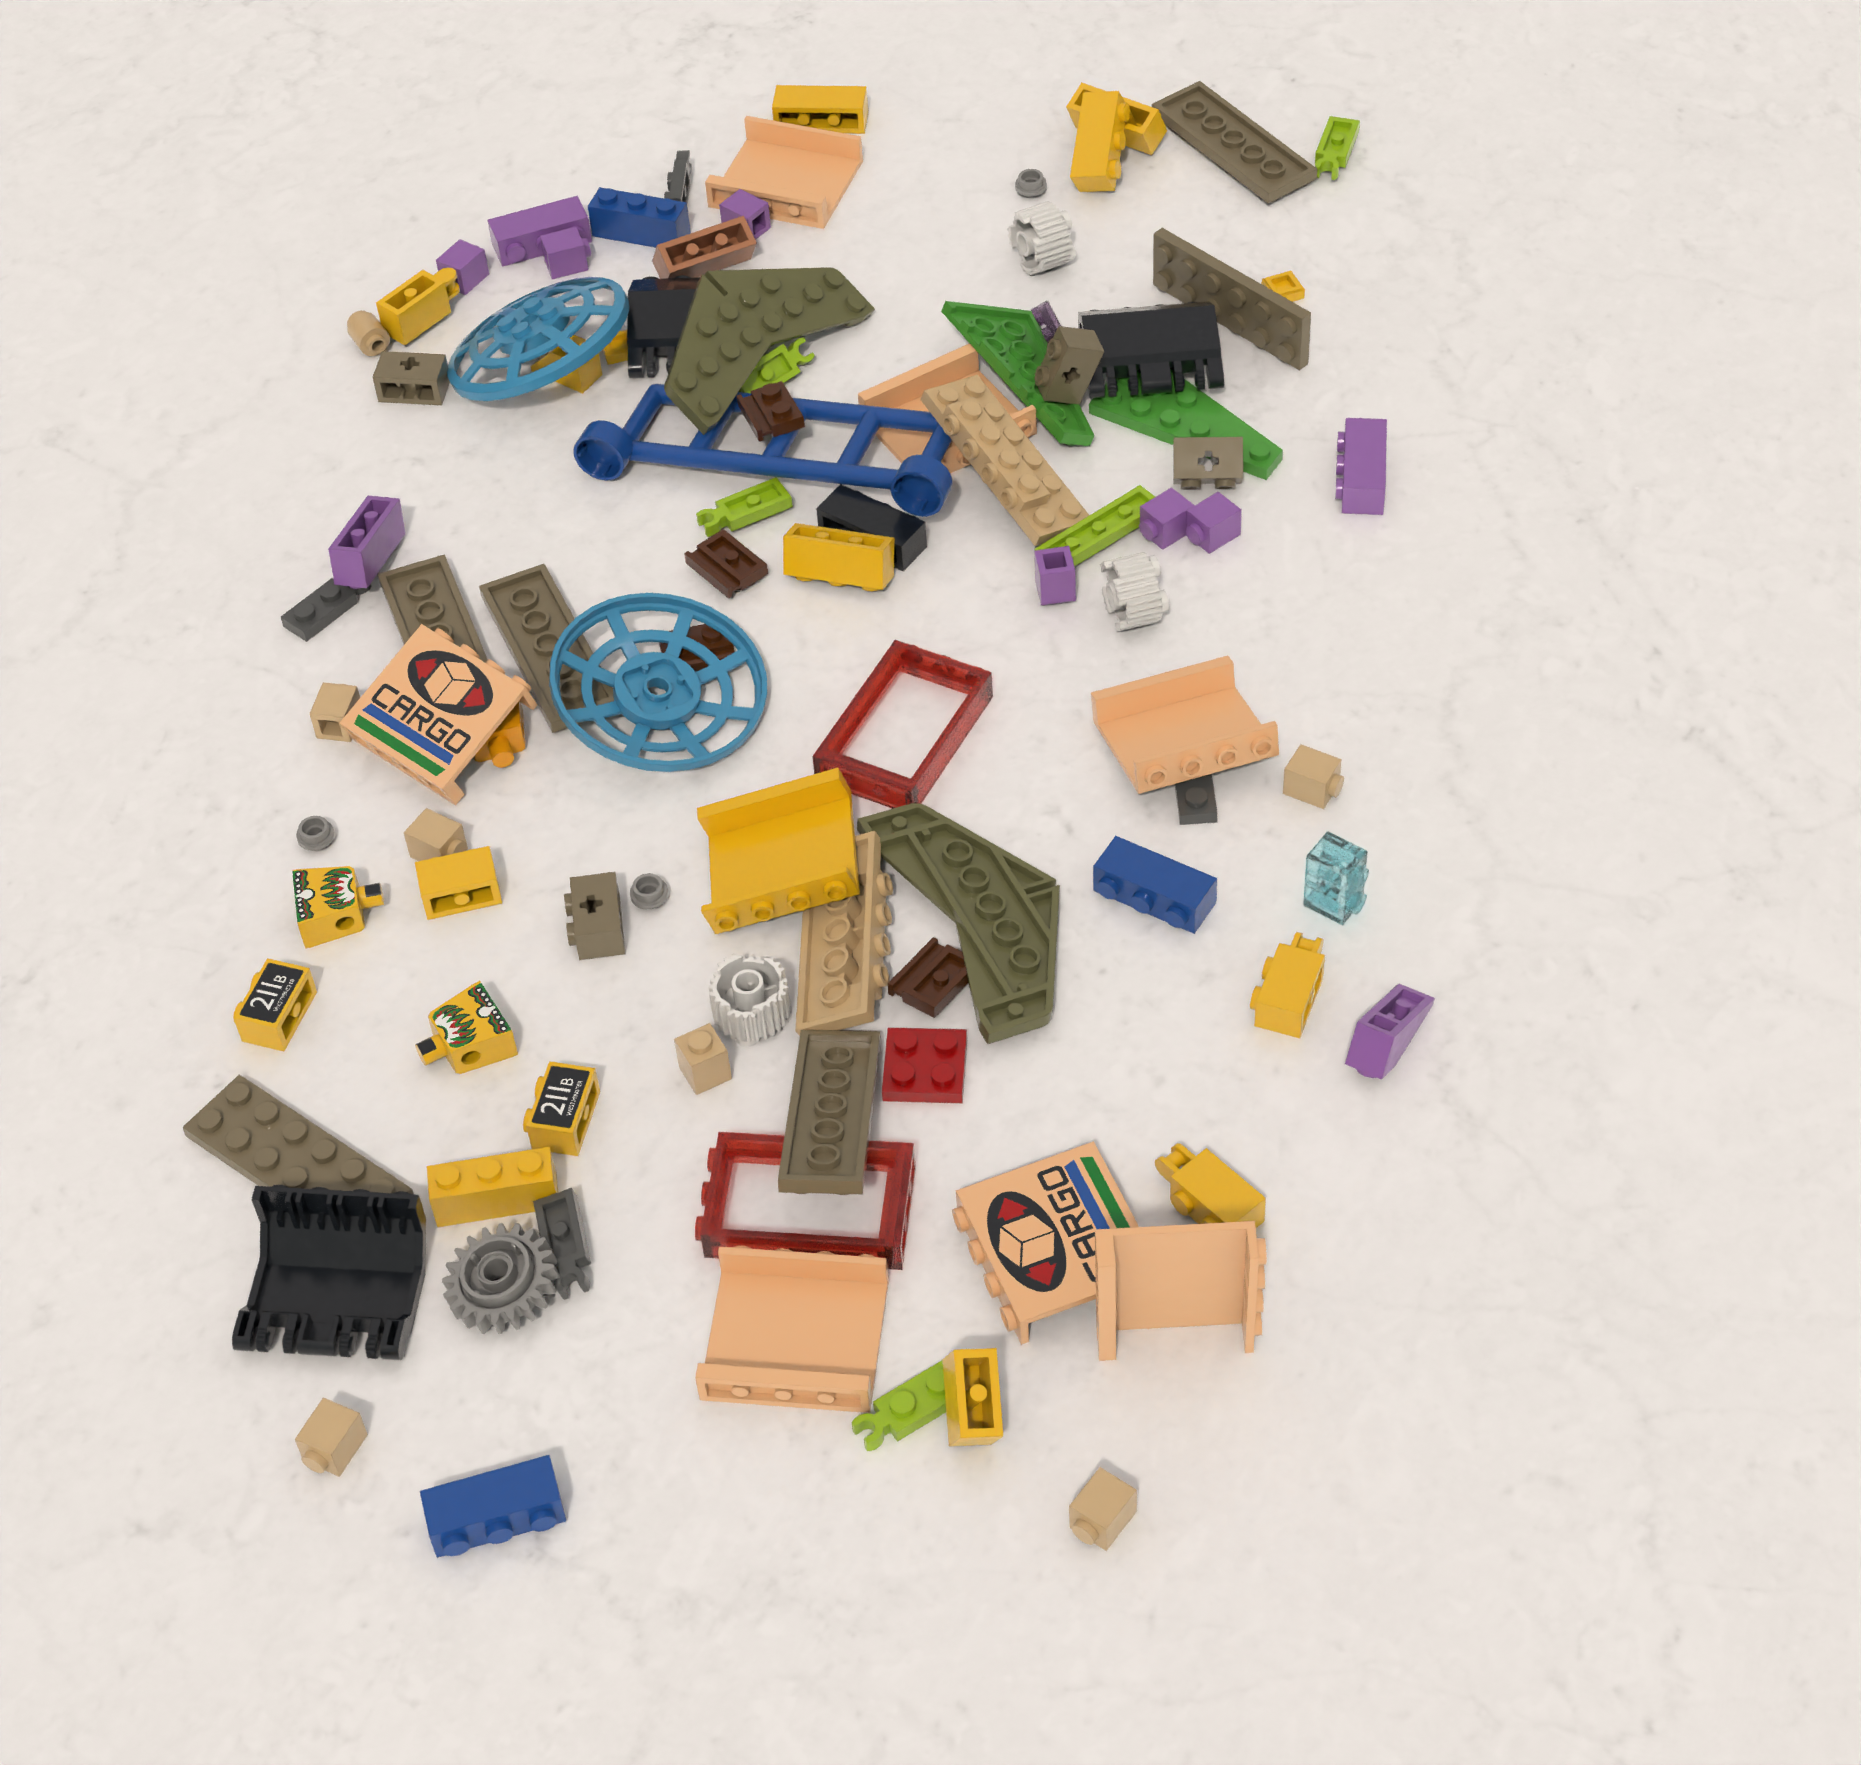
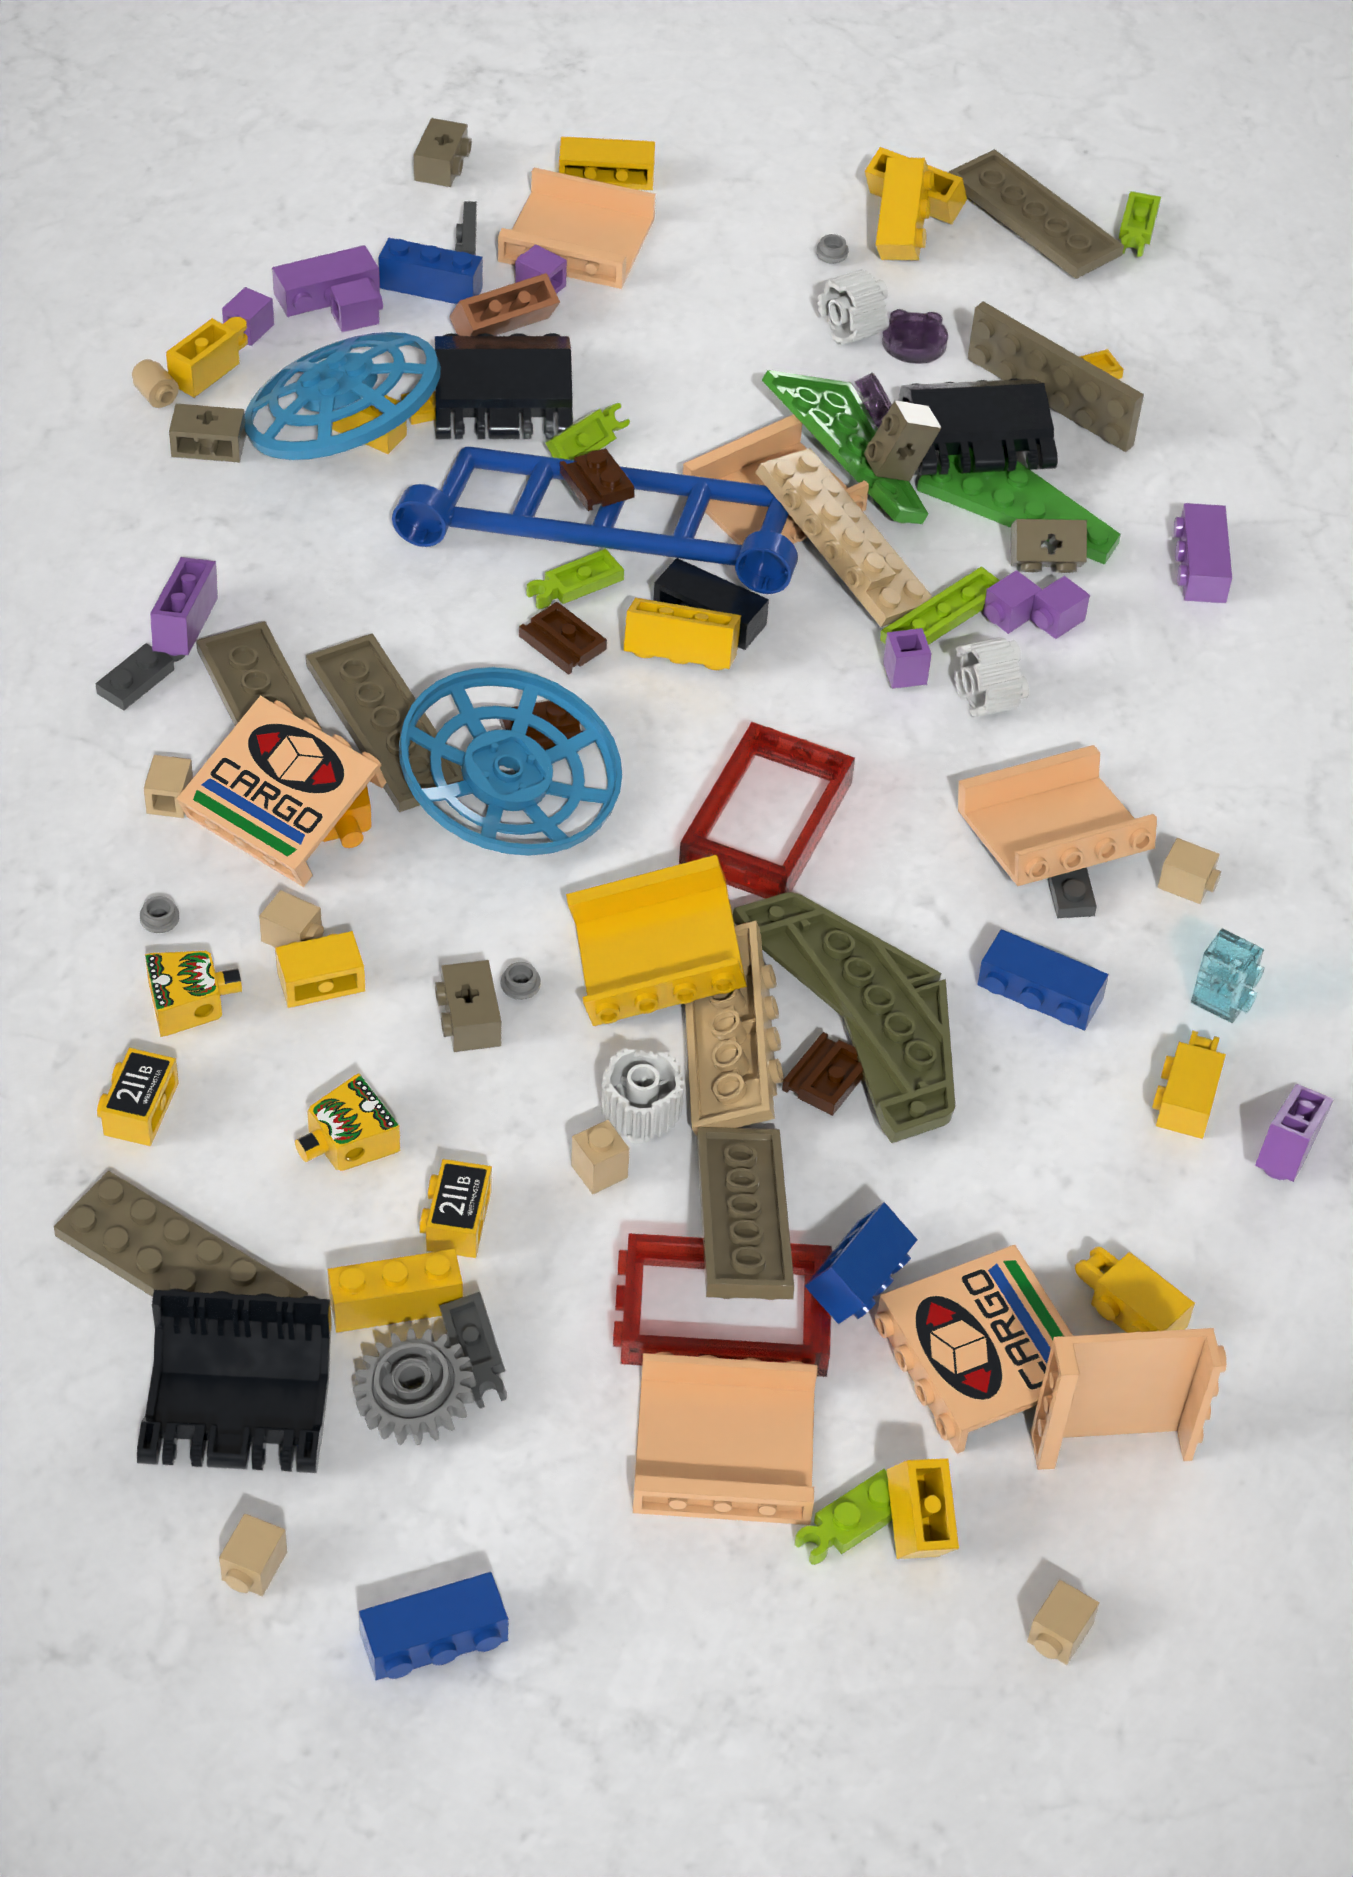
camera: 10 degrees left, 0 degrees up
olive wing [664,267,875,435] -> none
red plate [882,1028,967,1103] -> none
none -> dark tan brick [414,118,472,187]
none -> blue brick [805,1202,918,1324]
none -> clear purple tile [882,309,948,364]

